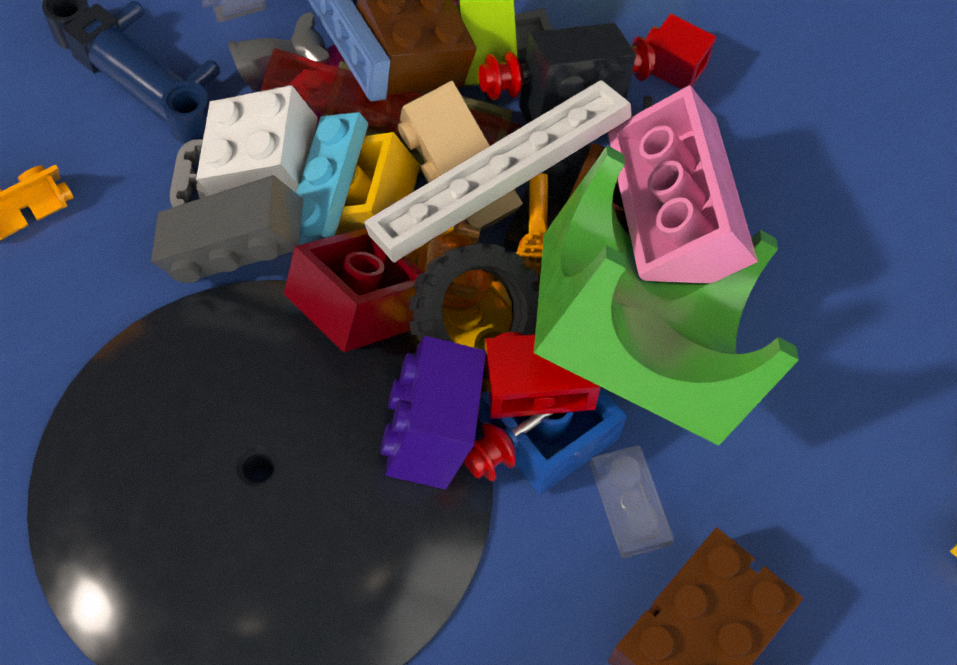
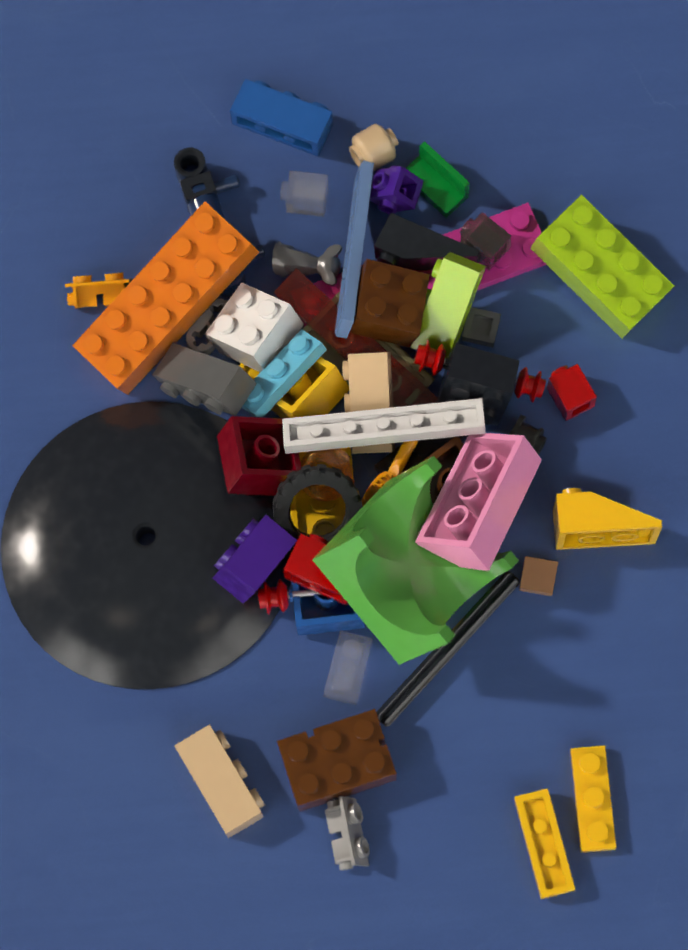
camera: 40 degrees right, 10 degrees up
none -> orange brick [72,201,259,395]
none -> black axle [376,571,519,727]
none -> medium nougat tile [519,556,558,597]
none -> yellow slope [553,488,662,550]

